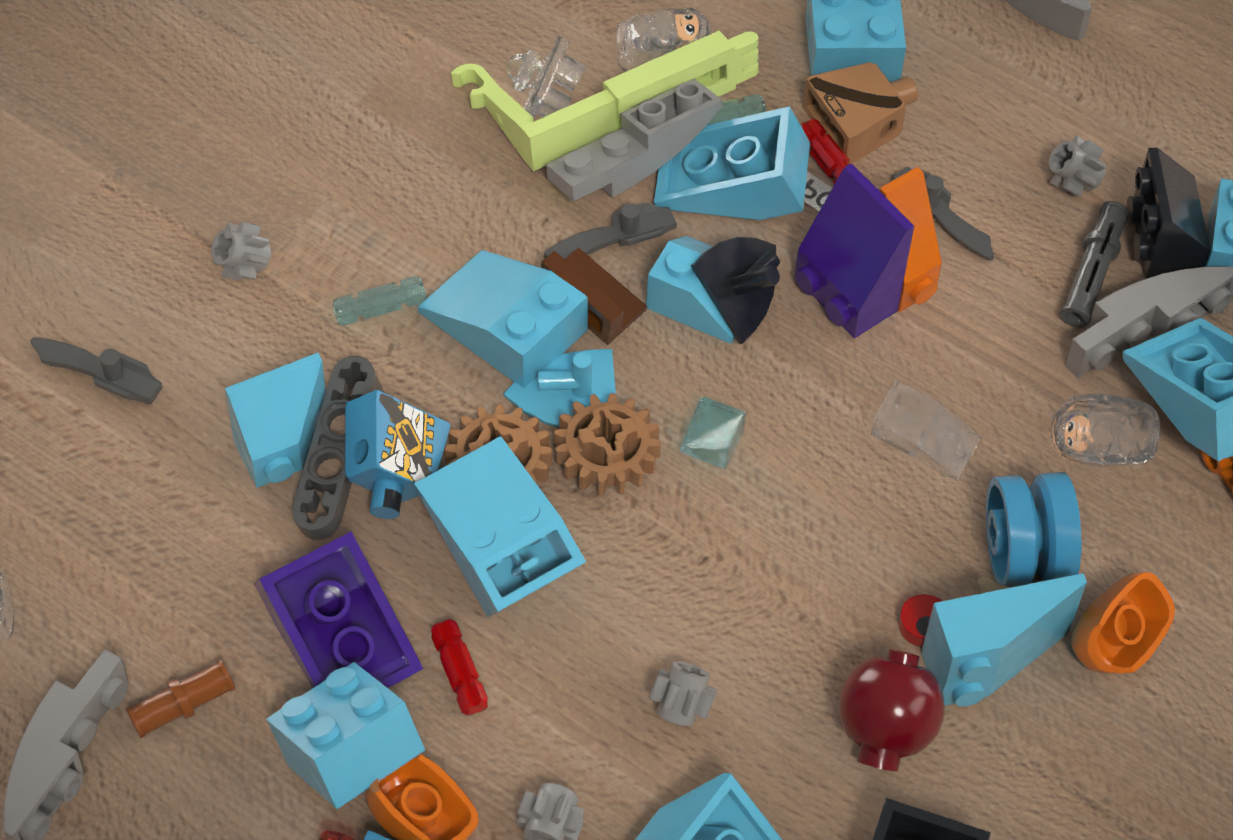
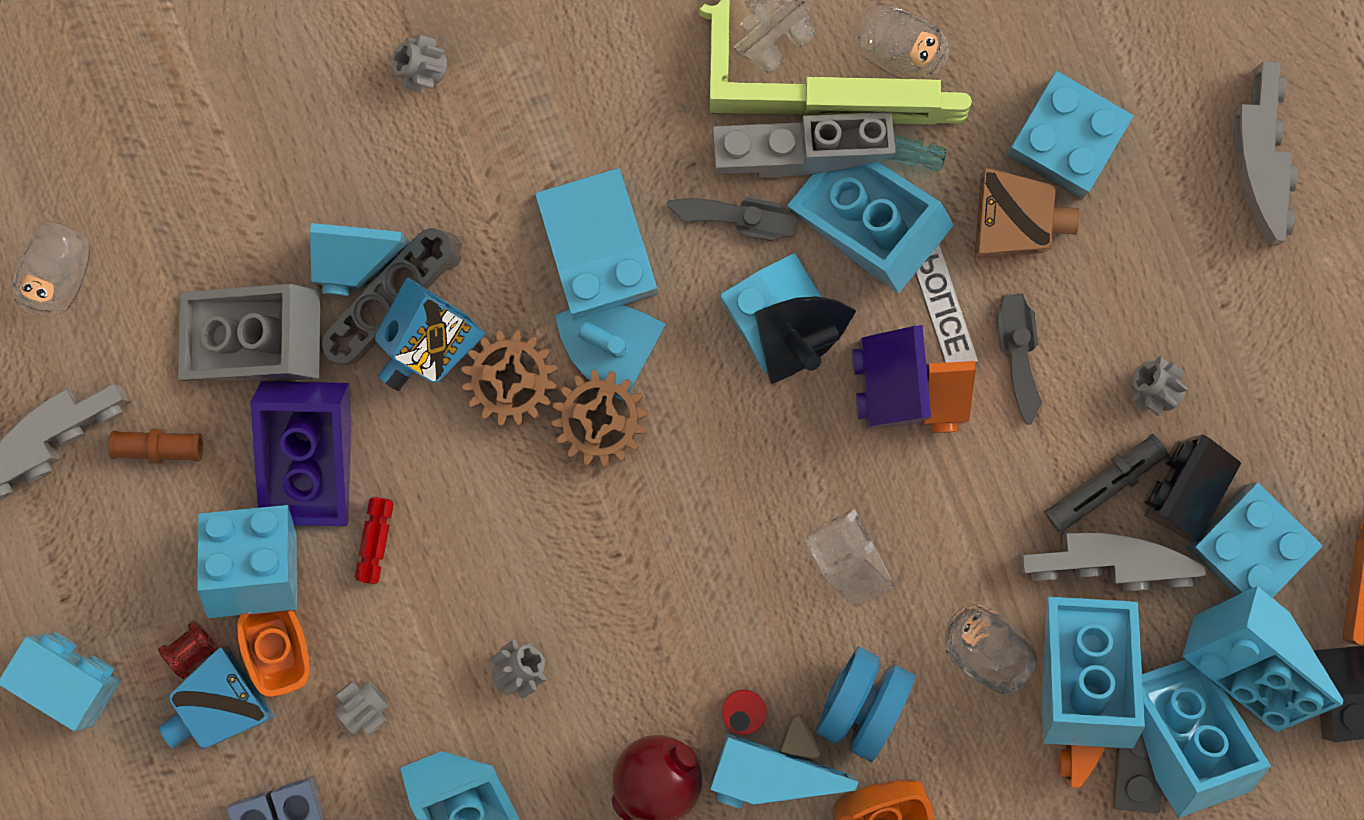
camera: 35 degrees right, 30 degrees up
dark grey piece [30,338,163,404] -> none
clear light blue axle [333,276,426,325] -> none
medium azure slope [413,436,586,618] -> none
reddish brown panel [541,247,647,345] -> none
clear light blue slope [680,397,746,469] -> none
red axle [801,119,855,184] -> none
none -> light grey slope [178,284,321,381]

